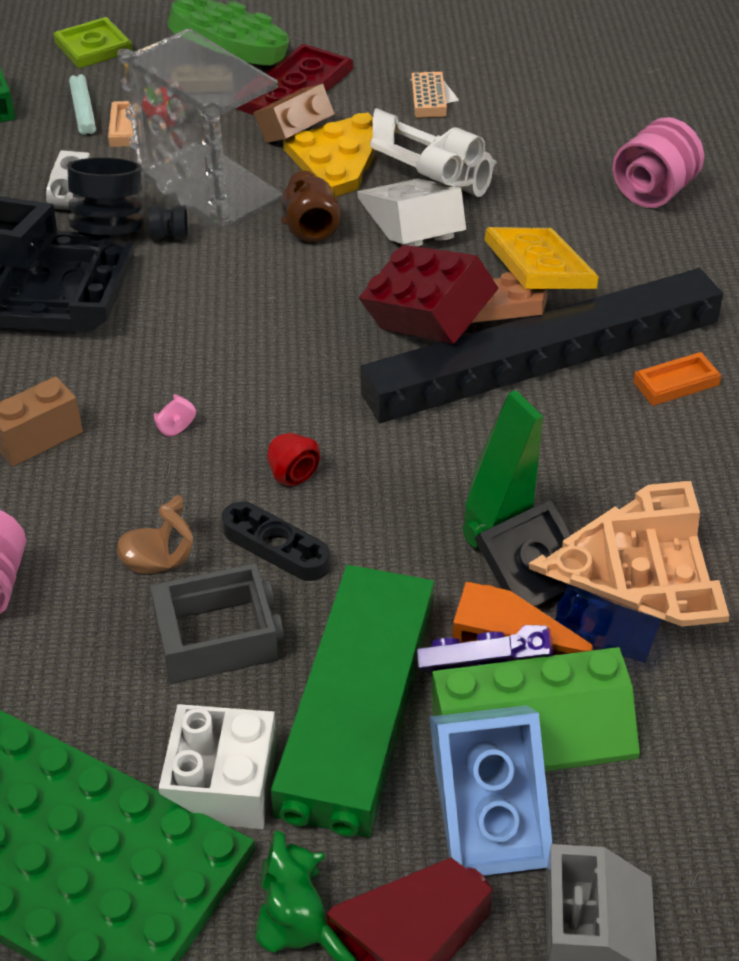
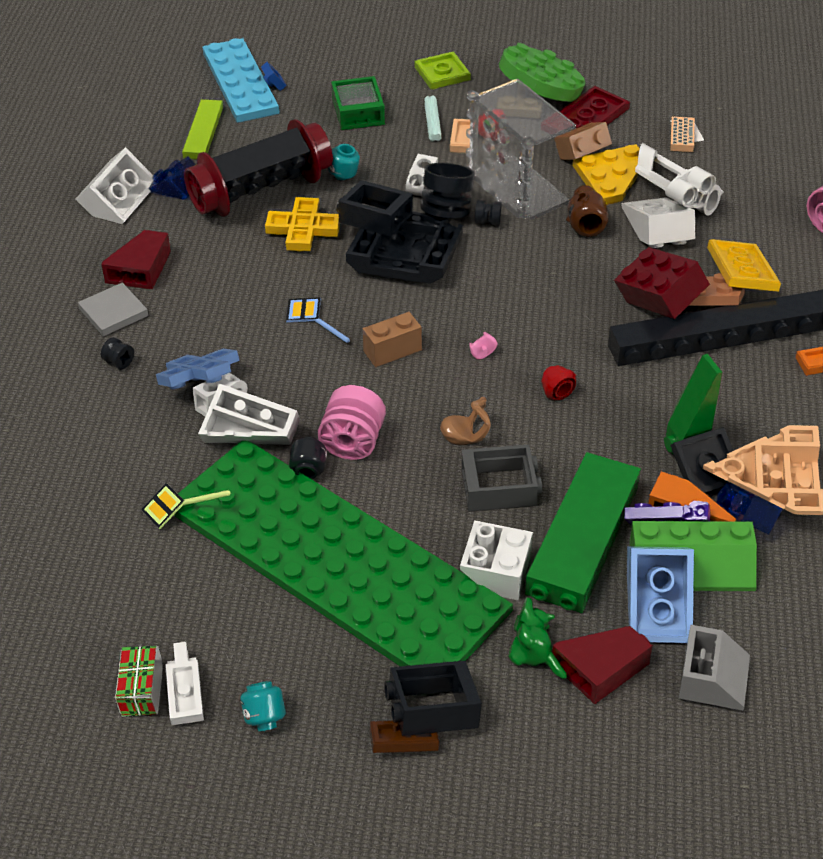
camera: 10 degrees right, 0 degrees up
black beam [222,501,330,581] -> none

